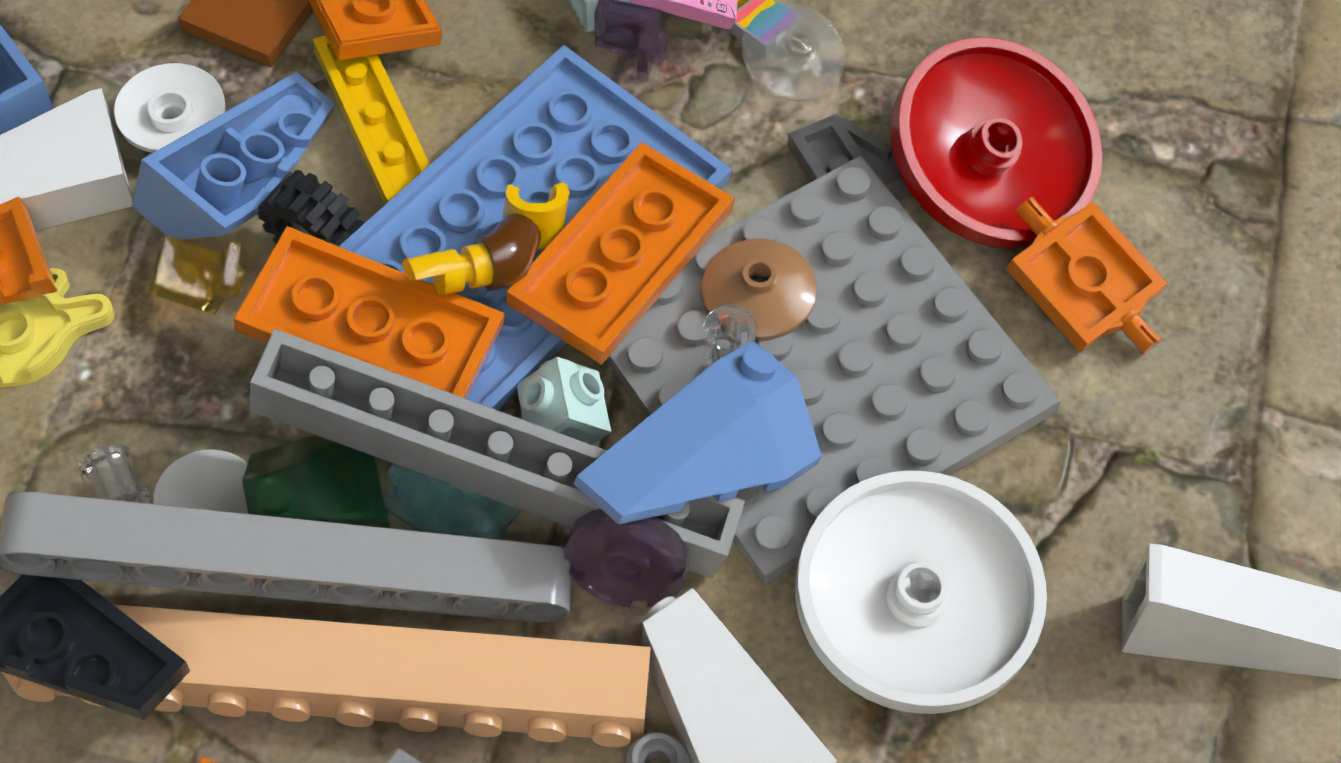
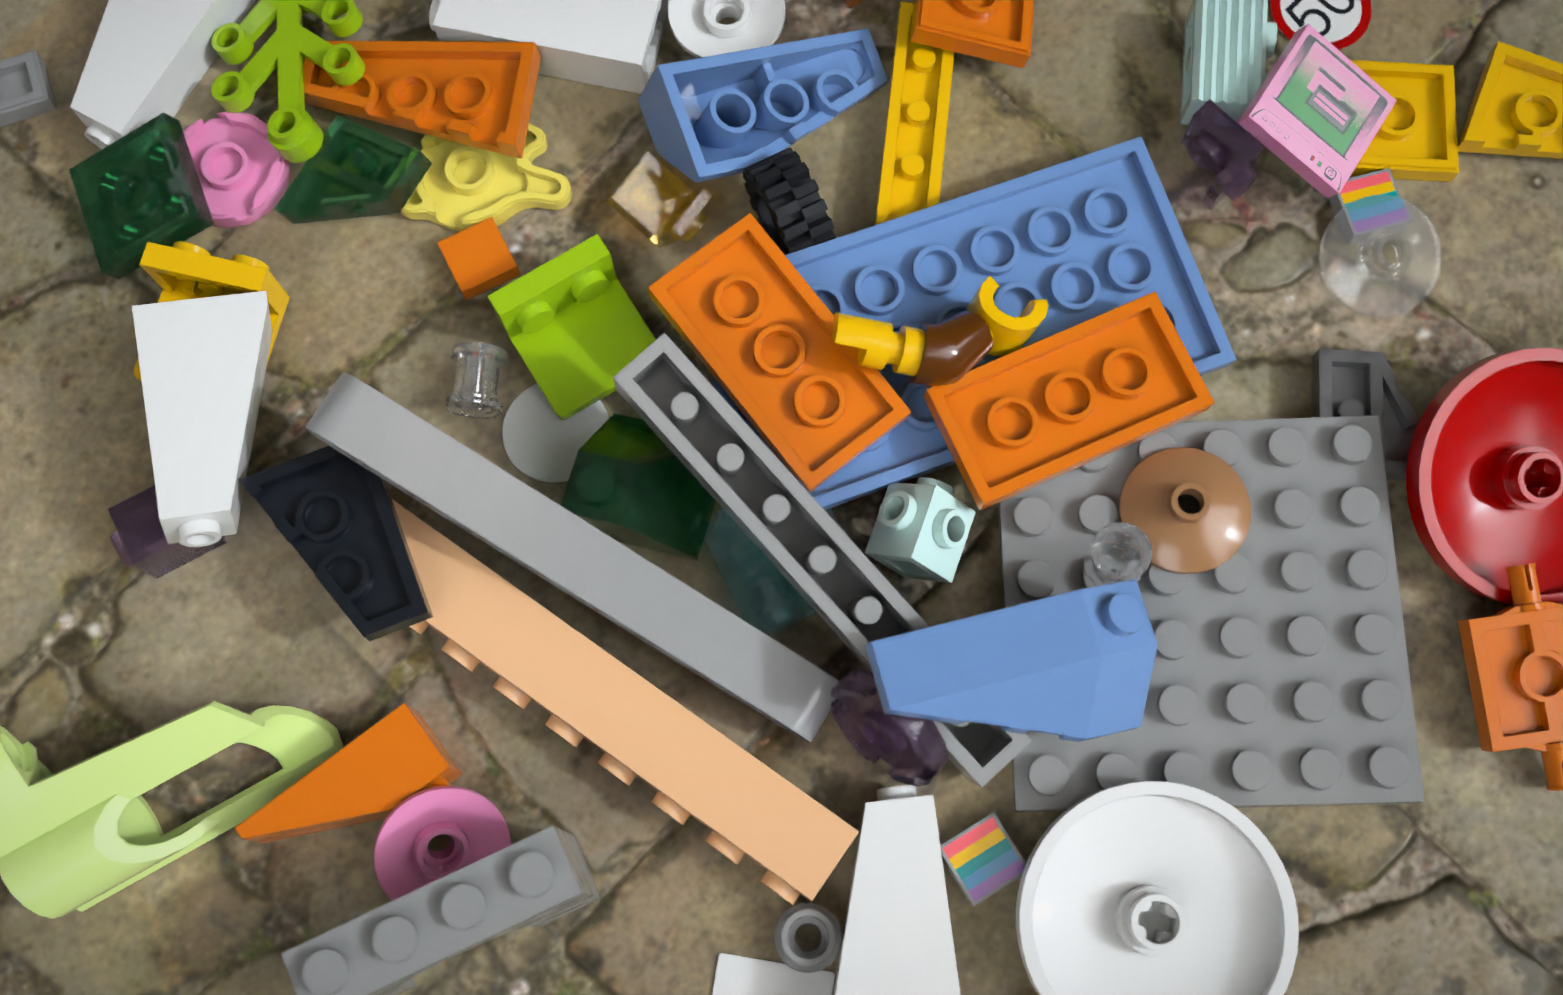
camera: 35 degrees right, 15 degrees up
none -> orange tile [437,217,521,300]
none -> lime bracket [488,234,656,420]
none -> tile [940,812,1026,907]

